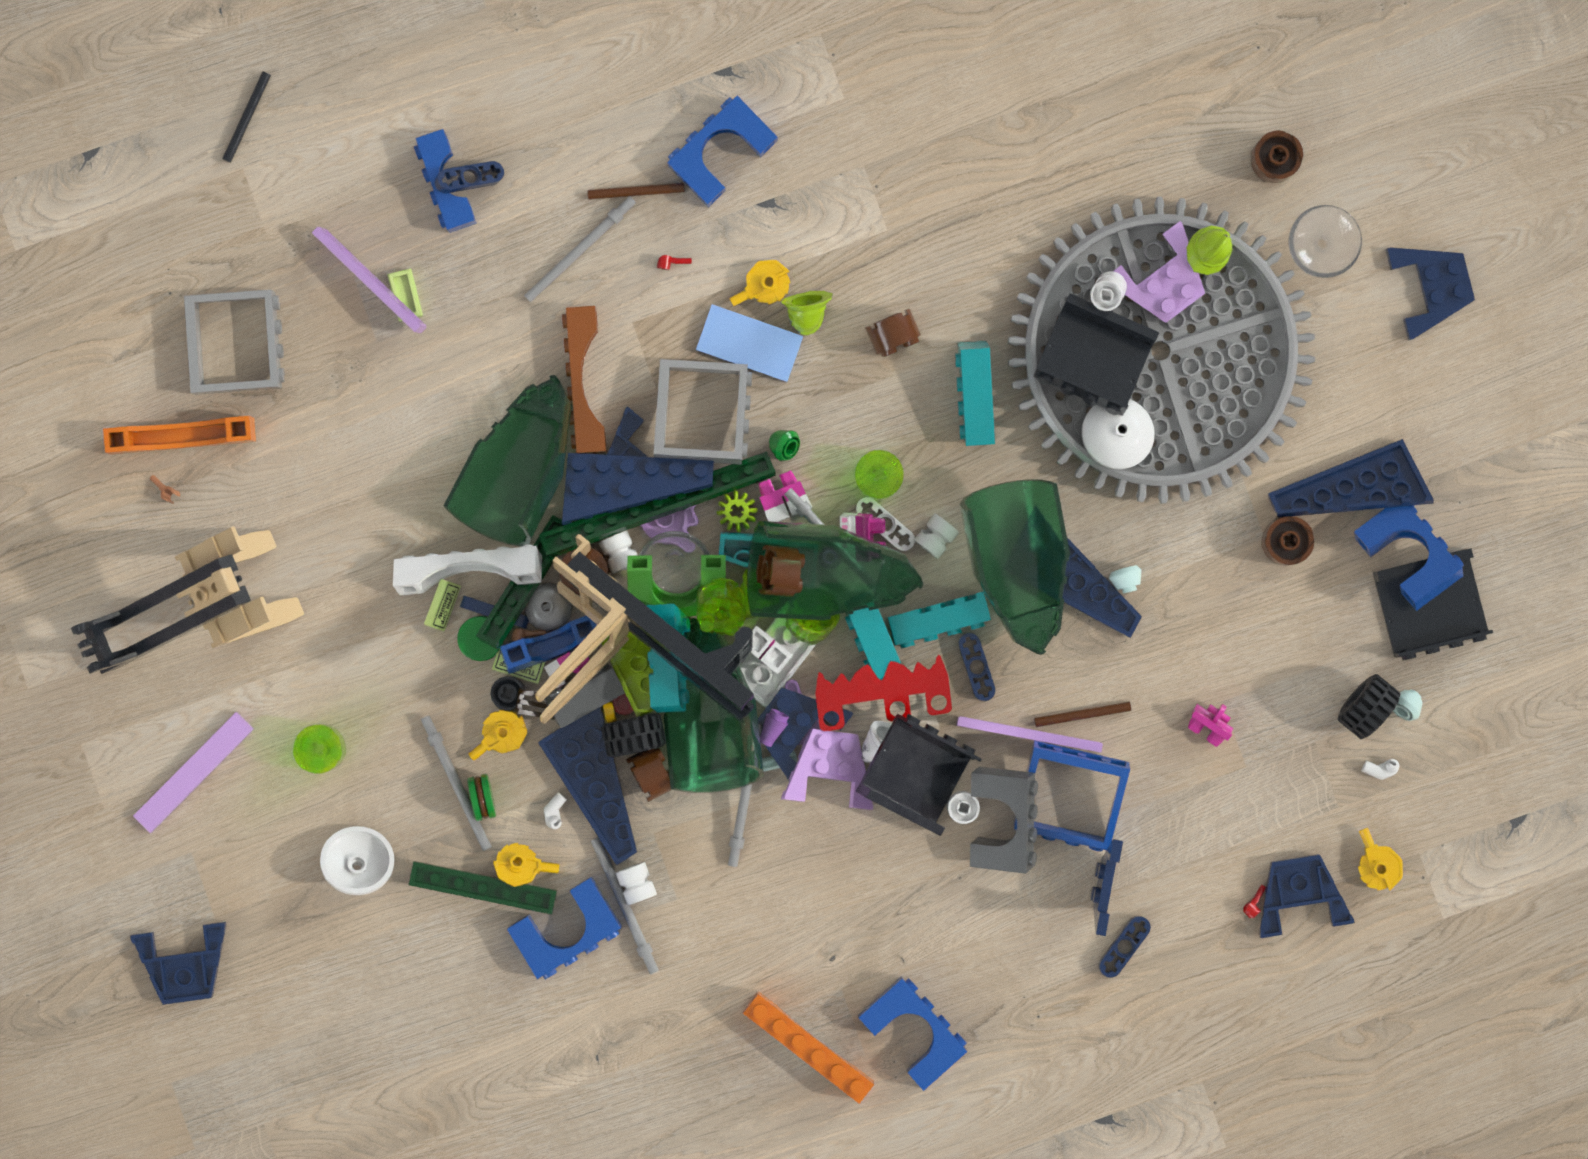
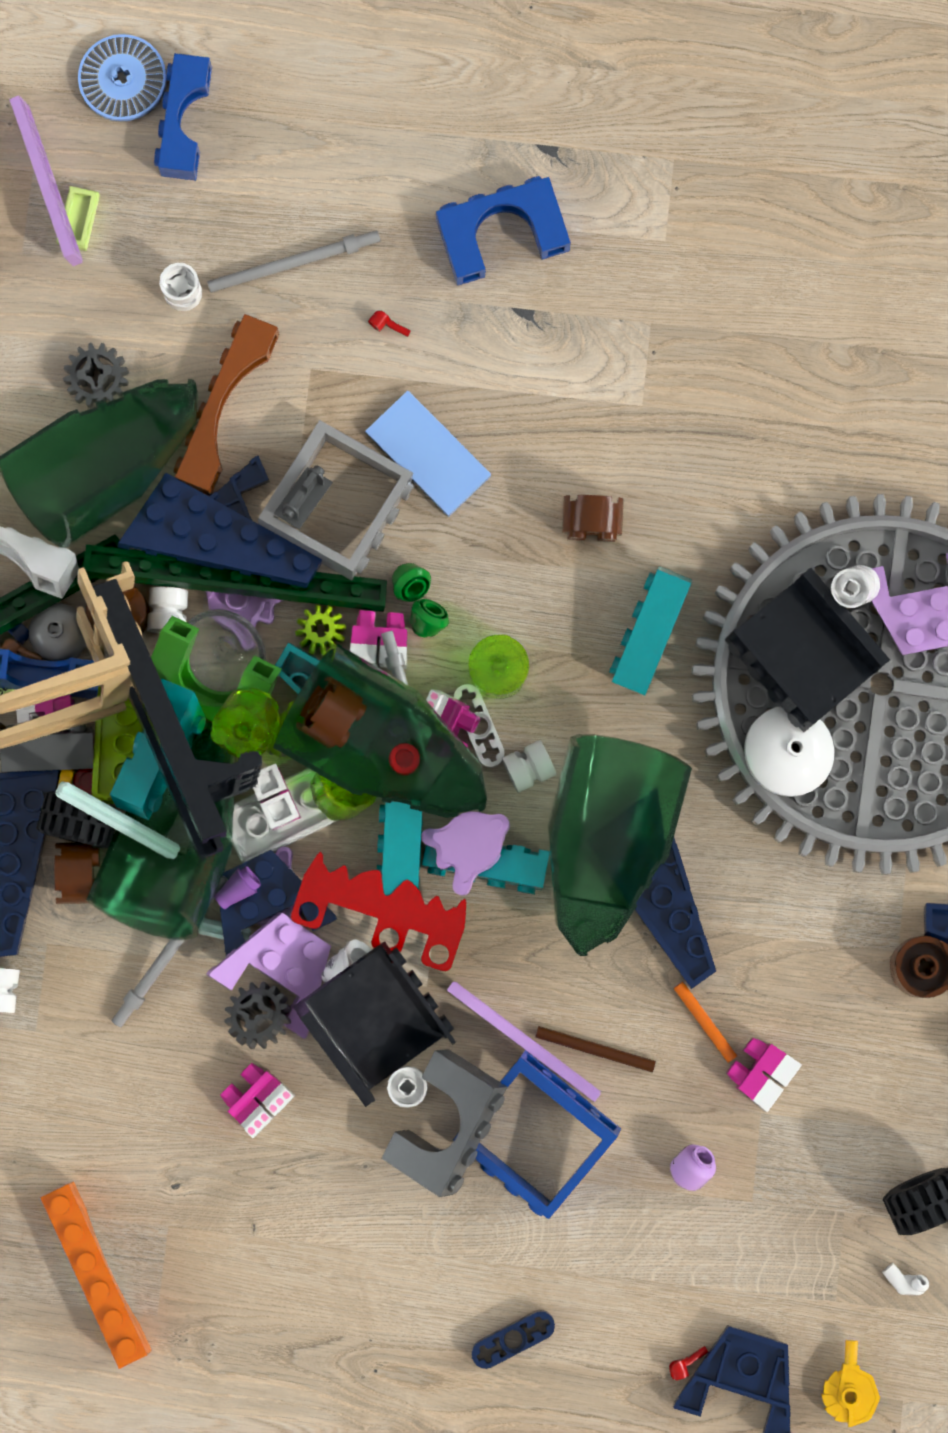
camera: 25 degrees right, 5 degrees down
dark blue beam [435,161,504,193] -> none
reddish brown bar [588,183,685,200] -> none
yellow piece [729,260,791,307] -> none
lime piece [781,291,833,336] -> none
blue arch [858,976,967,1091] -> none
dark blue beam [958,633,995,701] -> none
dark blue wing [1090,839,1123,936] -> none
light aqua cone [1109,565,1142,594] -> none
dark pink hips [1188,704,1233,747] -> none
none -> light aqua axle [55,781,180,859]
none -> dark grey gear [63,343,129,409]
none -> piece [78,34,167,121]
none -> white wheel [159,263,202,311]
none -> dark pink hips [220,1063,296,1139]
none -> dark grey gear [224,982,292,1049]
none -> dark grey hinge [274,465,333,529]
none -> red tile [389,743,420,775]
none -> green cone [410,599,449,638]
none -> lavender tile [421,811,510,896]
none -> lavender head [670,1144,716,1191]
none -> orange bar [673,981,737,1063]
none -> dark pink hips [726,1038,802,1112]

